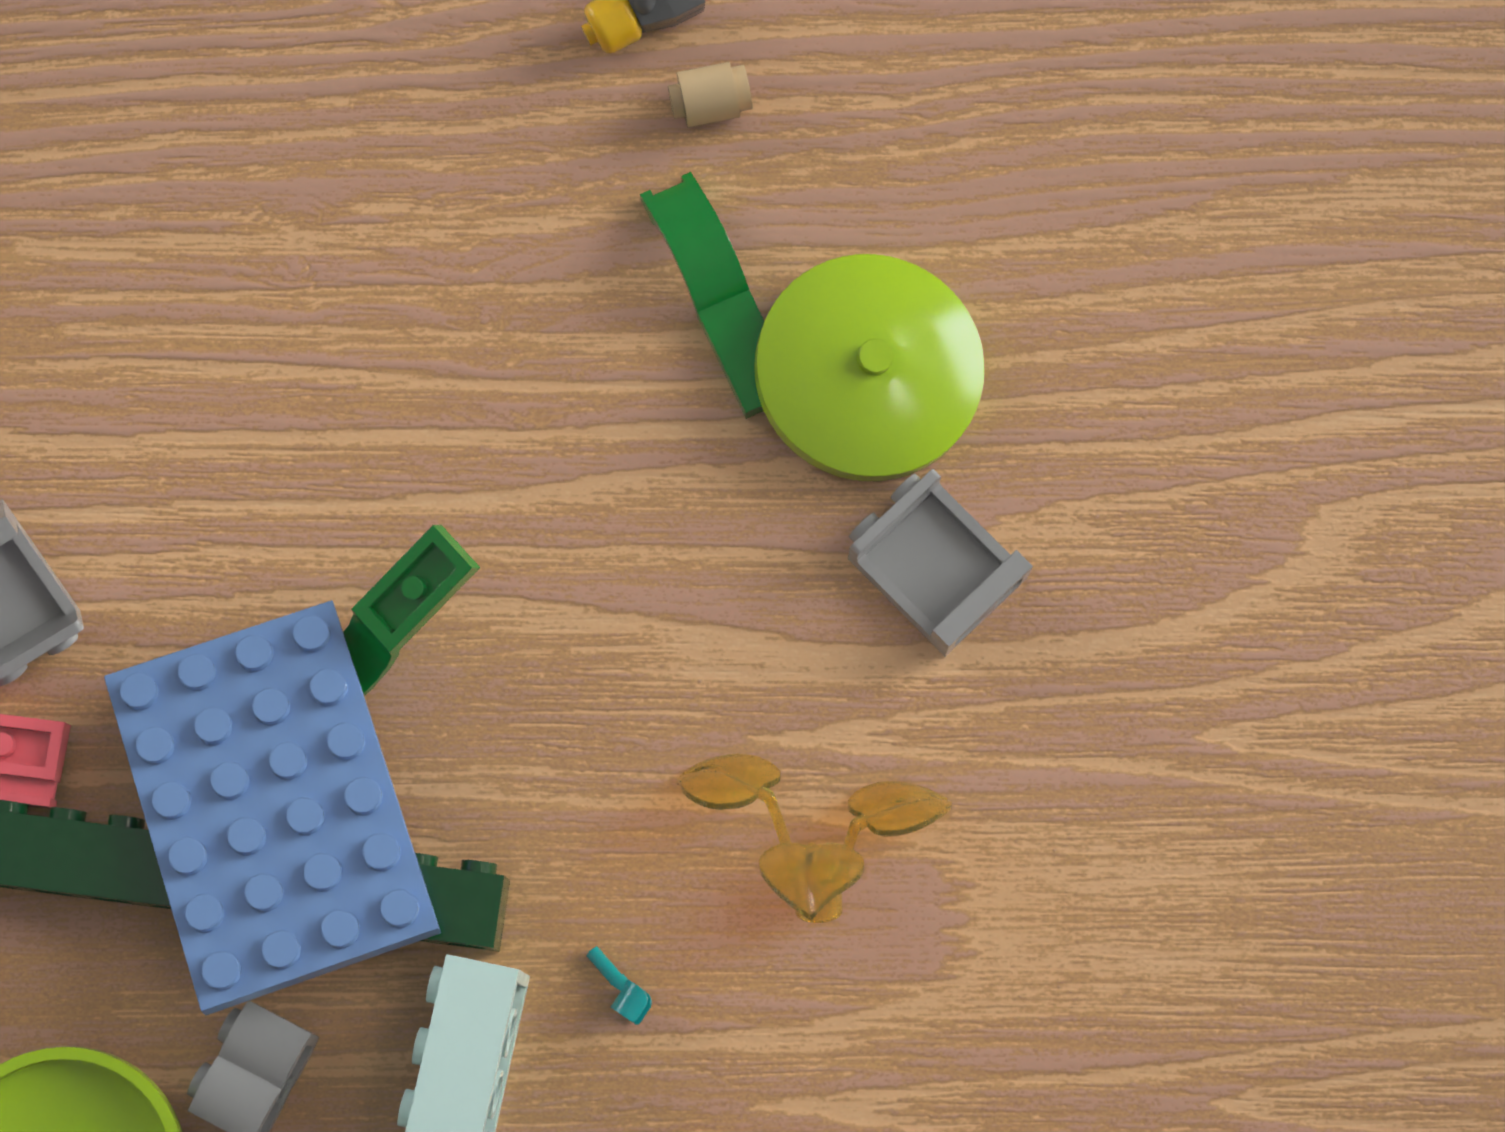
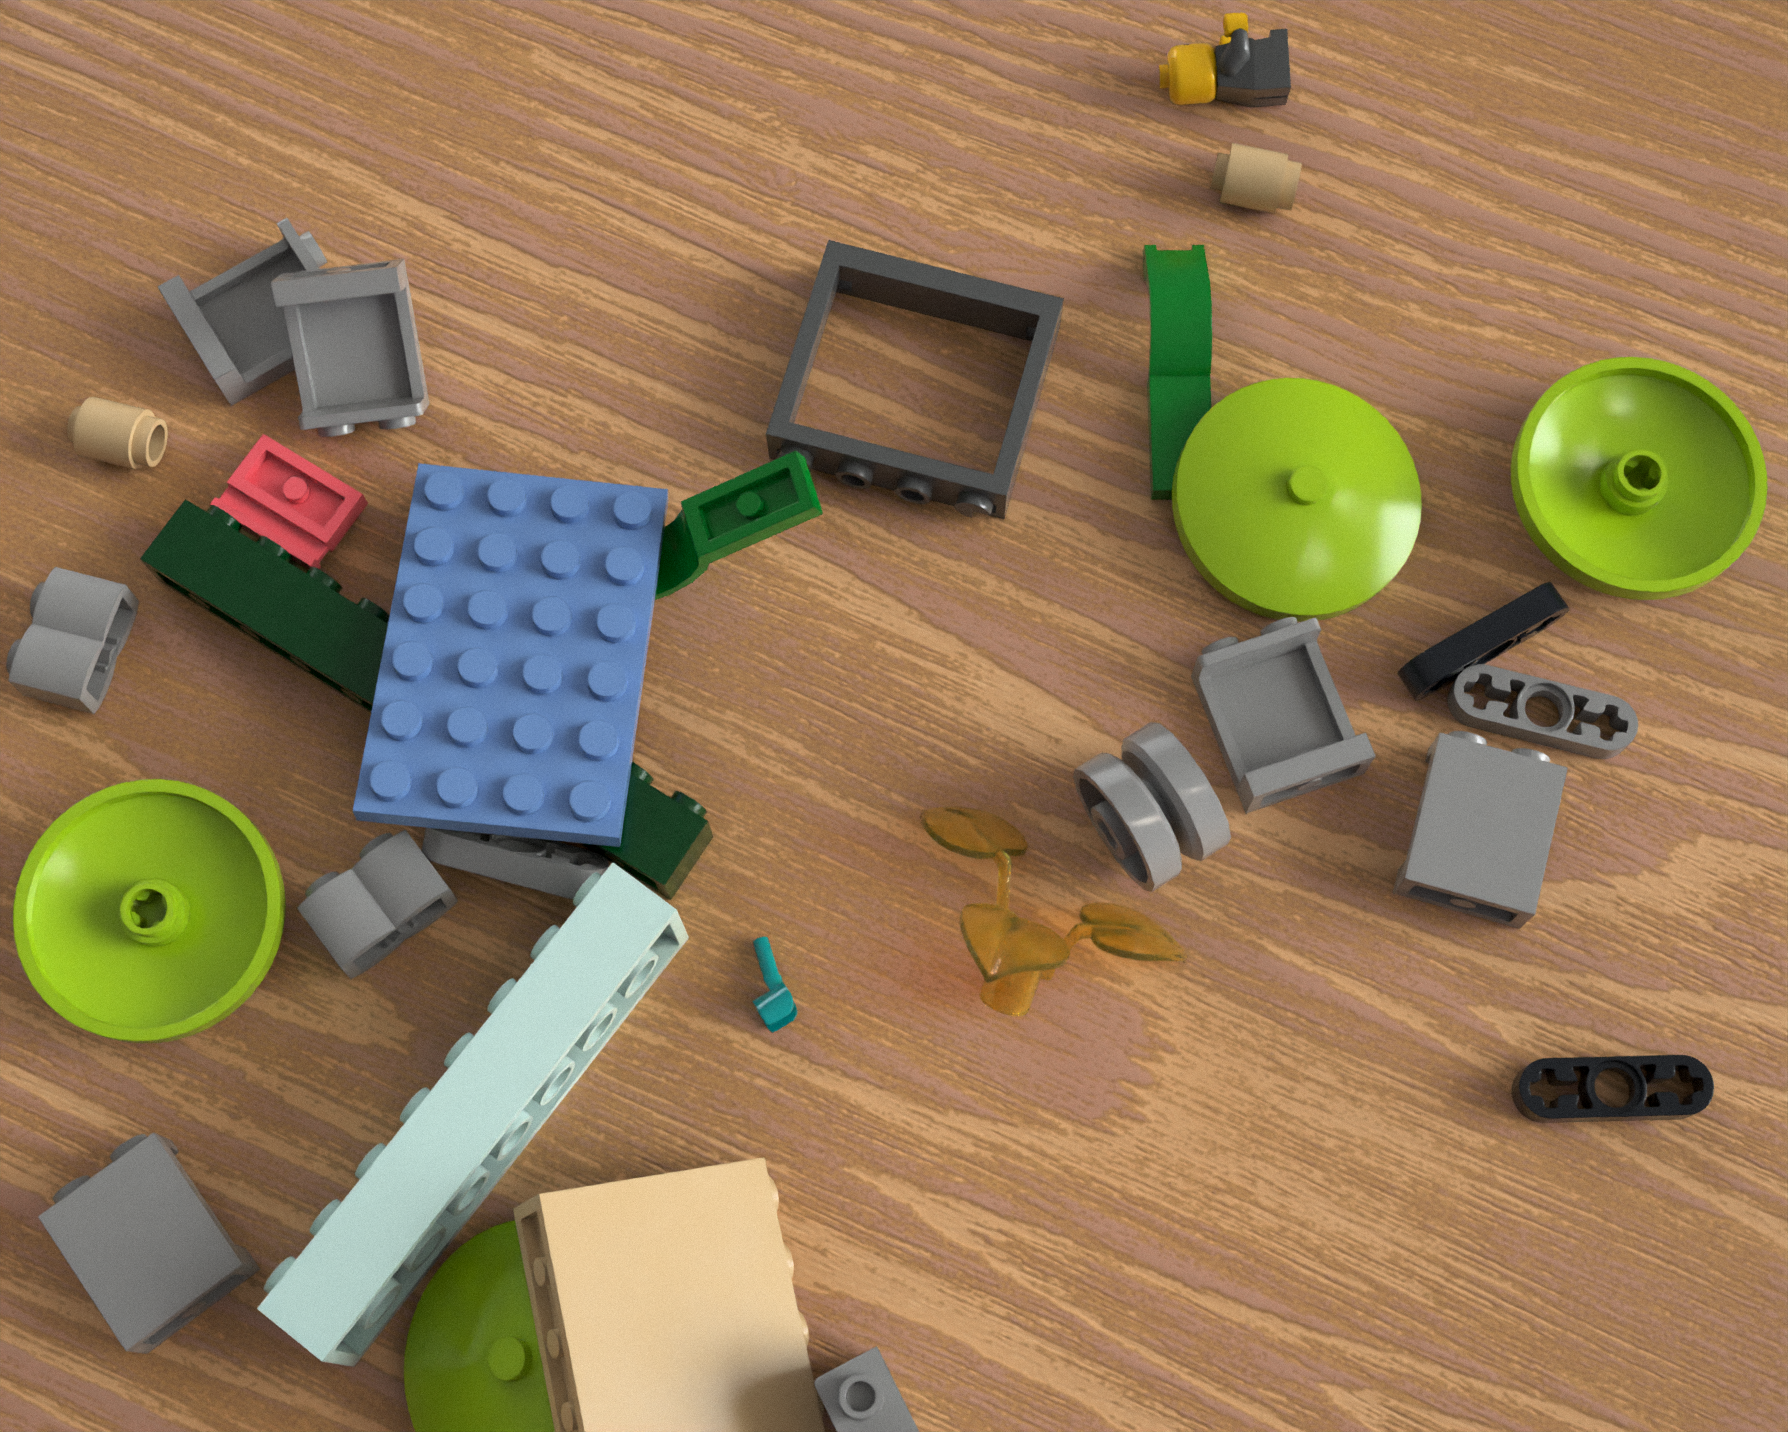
camera: 25 degrees right, 5 degrees down
none -> light grey beam [422,828,609,899]
none -> dark grey window [766,240,1064,519]
none -> light grey wheel [1073,722,1231,892]
none -> light grey panel [1393,731,1568,929]
none -> black beam [1397,582,1570,701]
none -> light grey beam [1447,664,1638,759]
none -> lime dish [1511,357,1768,600]
none -> black beam [1512,1055,1714,1123]

